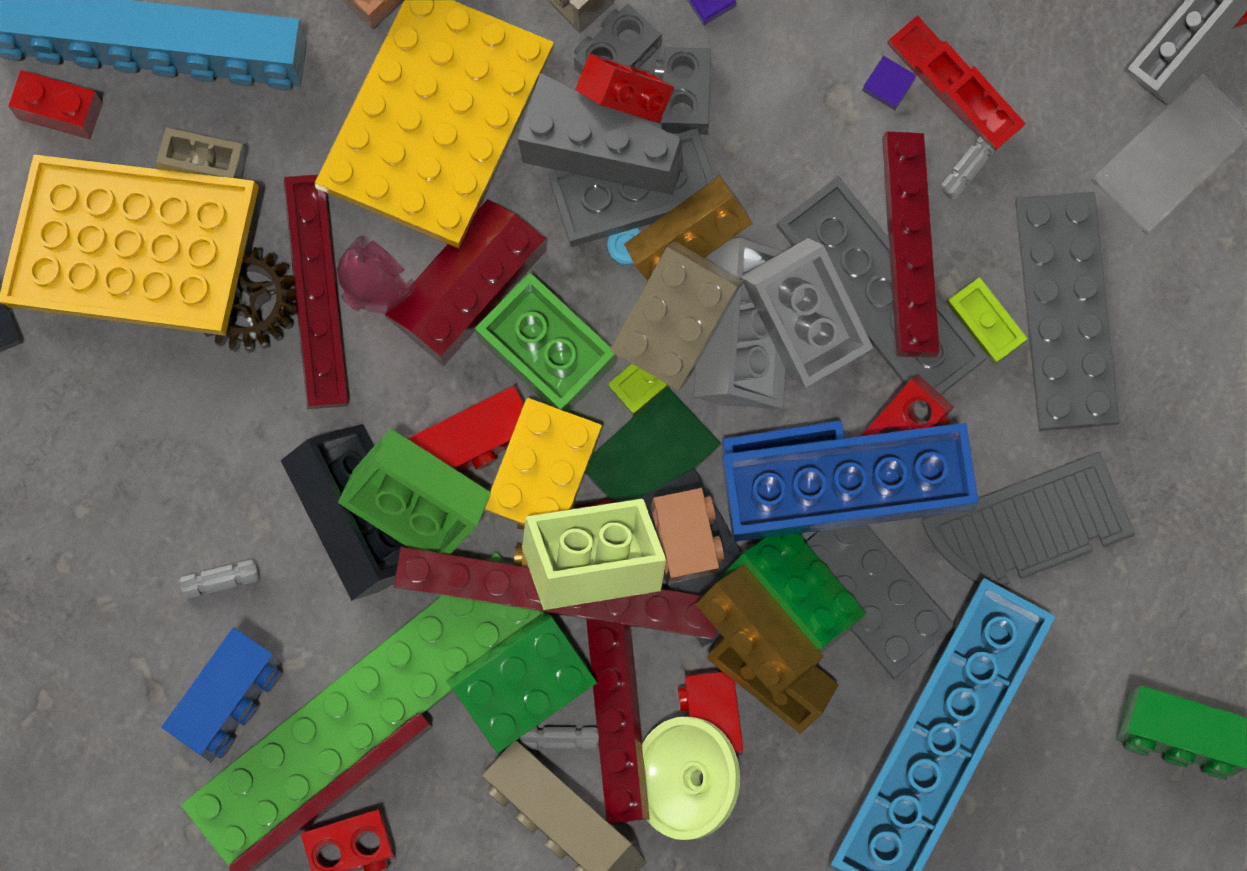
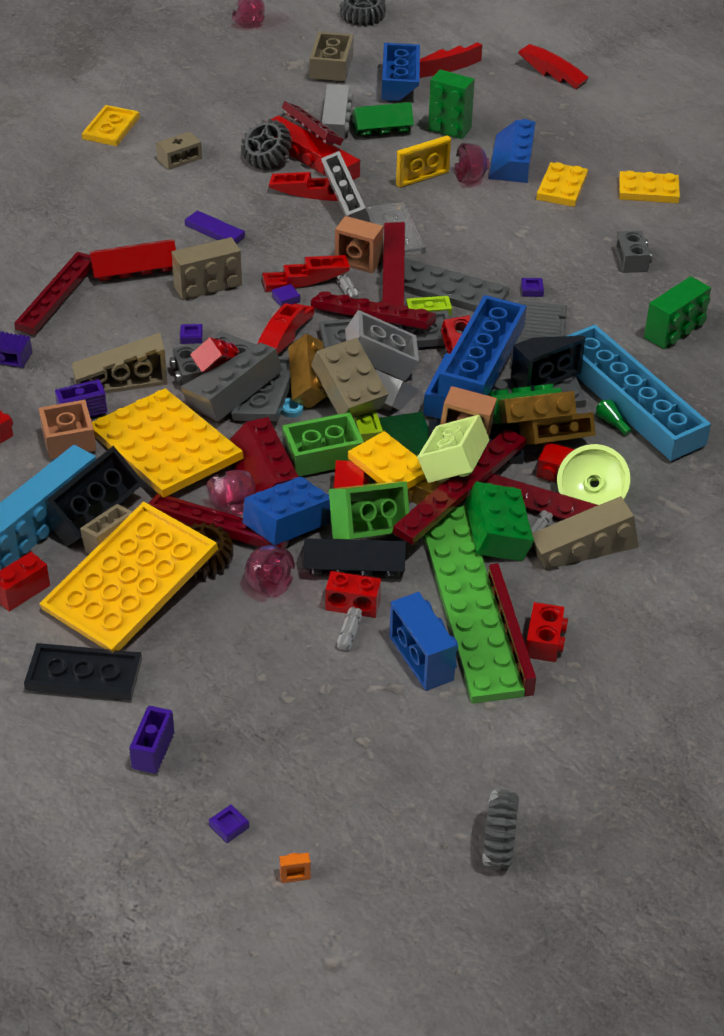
camera: 65 degrees left, 35 degrees down
none -> black slope [45,445,144,547]
none -> blue brick [243,477,331,545]
none -> clear pink cylinder [245,545,295,597]
none -> red slope [257,303,314,354]
none -> red brick [325,571,381,618]
none -> nougat brick [335,216,384,274]
none -> dark red tile [382,222,405,306]
none -> black slope [510,336,586,391]
none -> dark purple tile [521,278,544,297]
none -> green cone [595,399,632,436]

